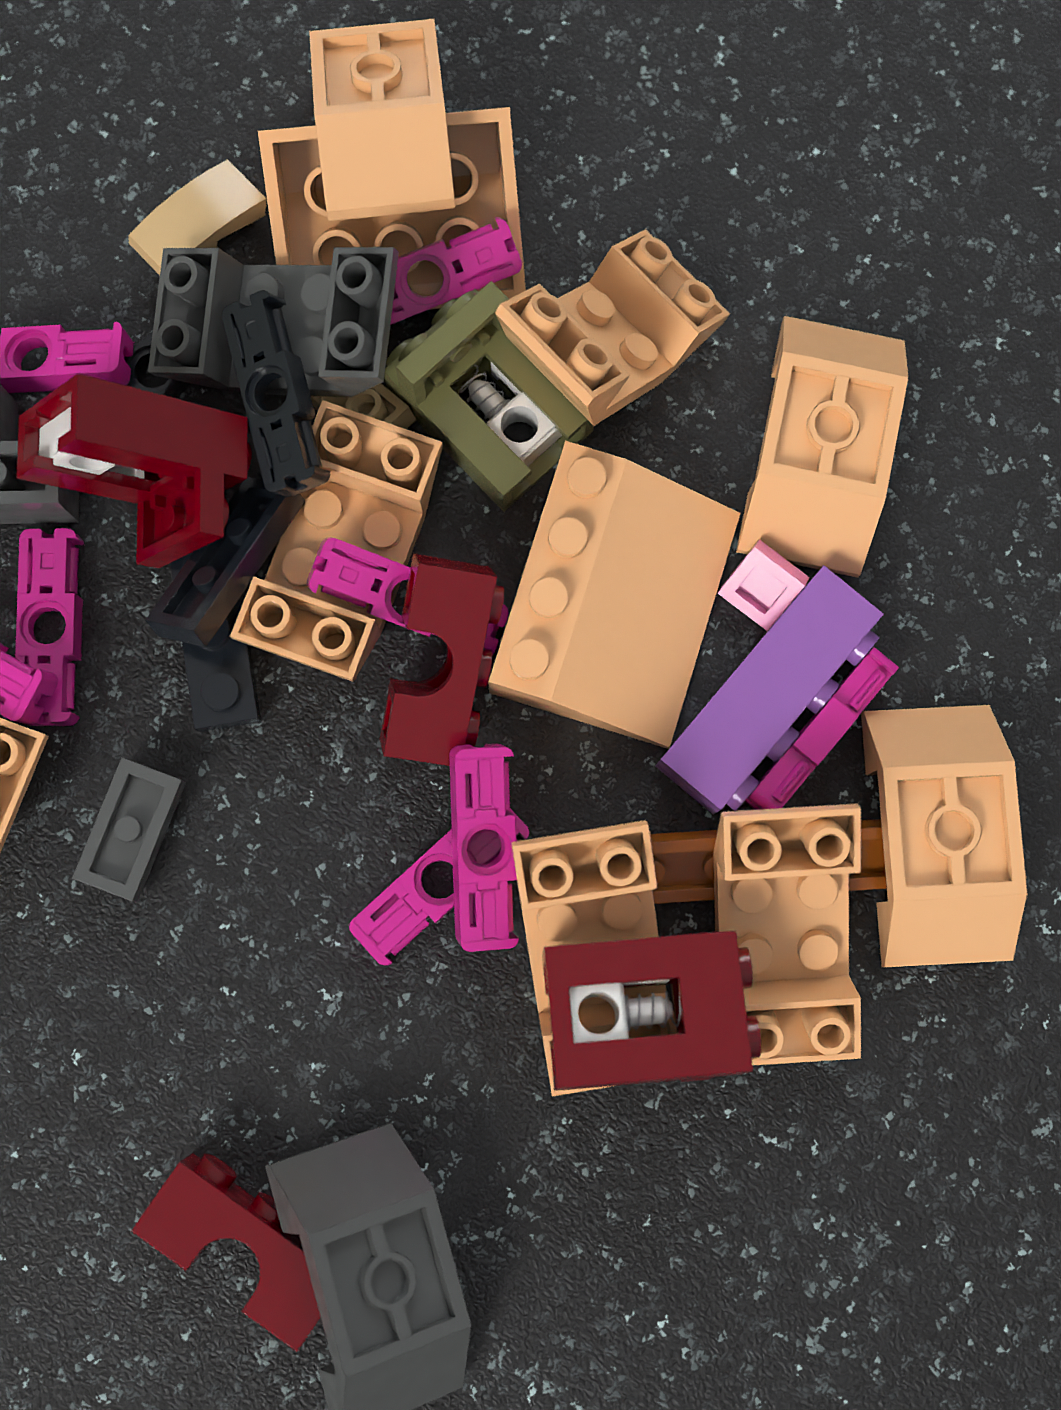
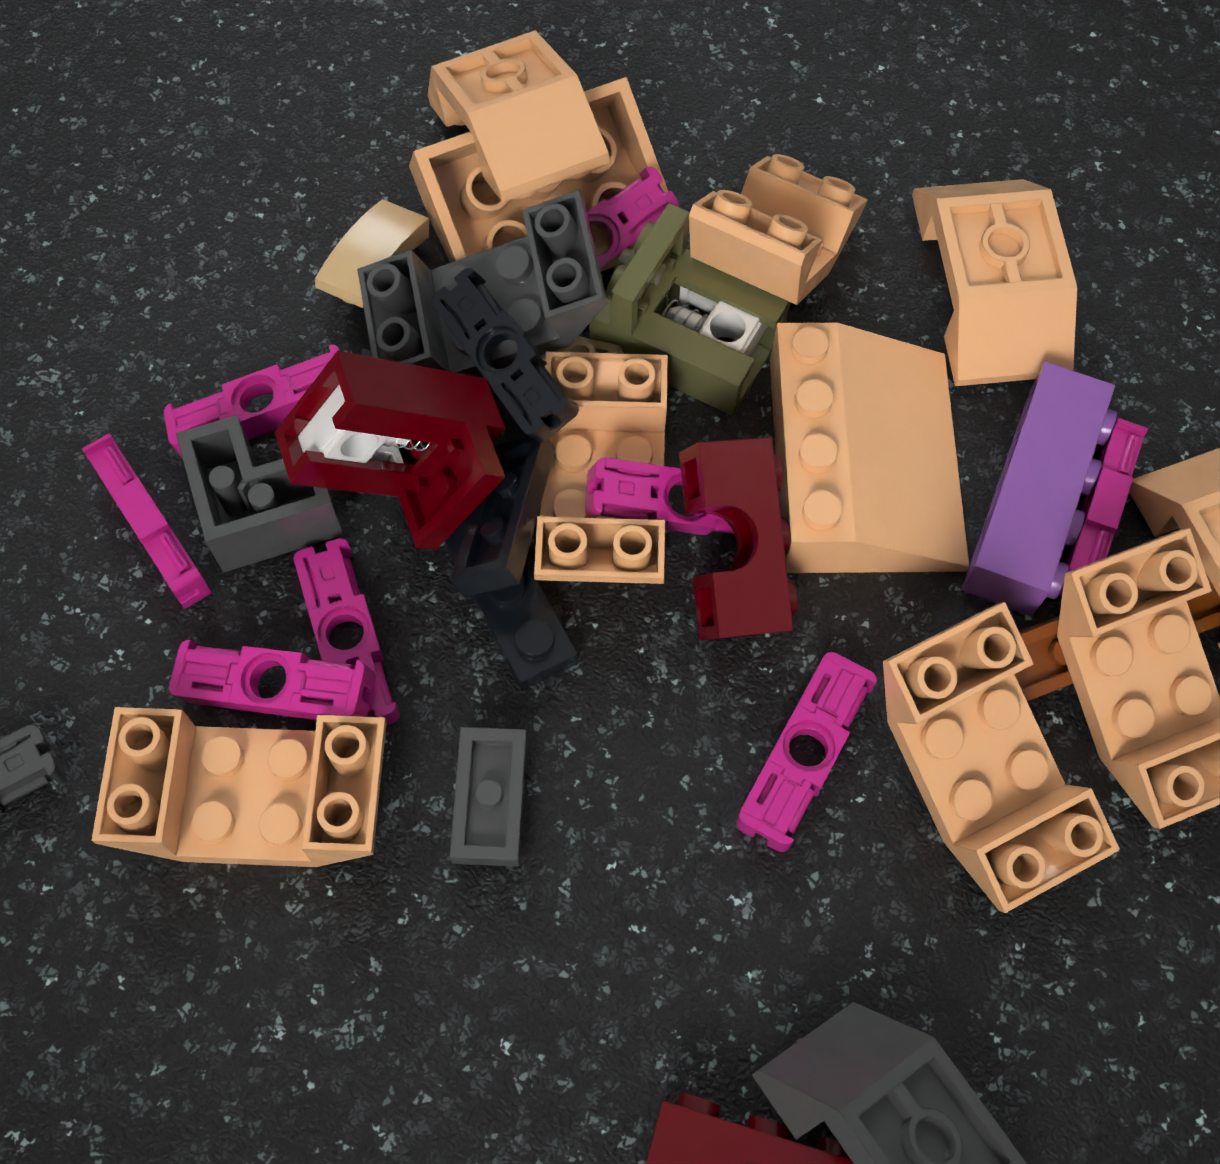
camera: 15 degrees left, 15 degrees down
dark pink piece [449,743,519,952] -> none
dark red brick [542,930,761,1091] -> none
bright pink plate [718,539,810,631] -> none

